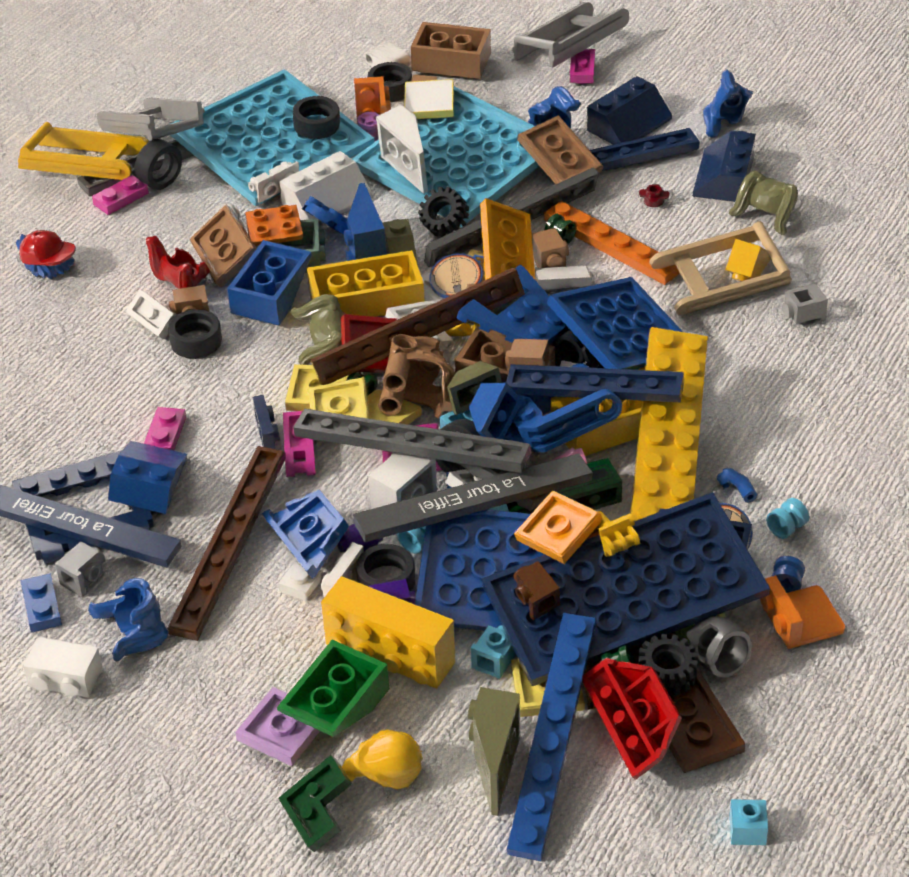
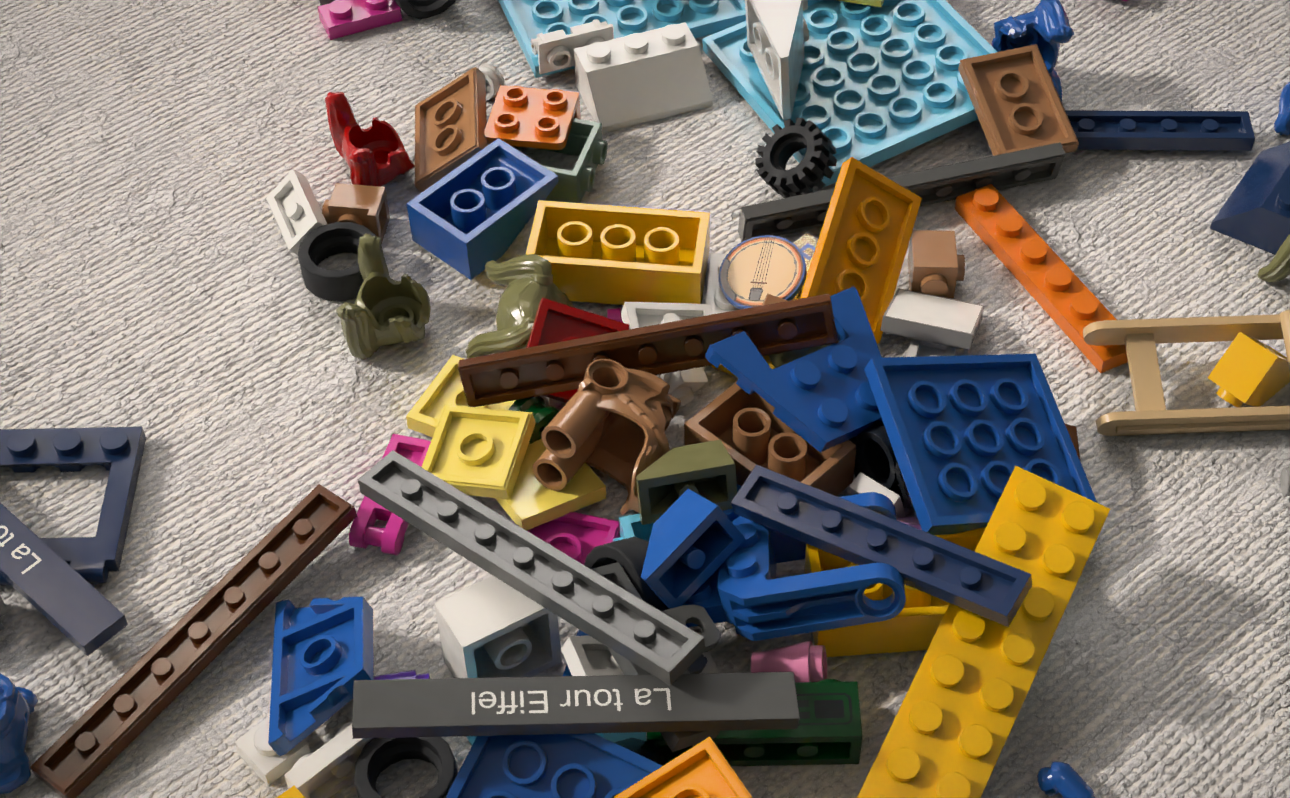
camera: 20 degrees right, 5 degrees up
red hair [16,230,76,279] -> none
blue slope [108,441,187,514] -> none
dark pink plate [144,407,186,451] -> none
dark blue plate [252,395,280,449] -> none
blue plate [301,196,348,235] -> none
blue slope [344,183,386,261] -> none
olive slope [382,219,418,265] -> none
medium nougat brick [505,339,551,368] -> none
dark green wheel [544,214,577,244] -> none
dark blue slope [587,76,672,145] -> none
dark red plate [639,184,670,207] -> none
none -> olive hair [336,233,431,360]

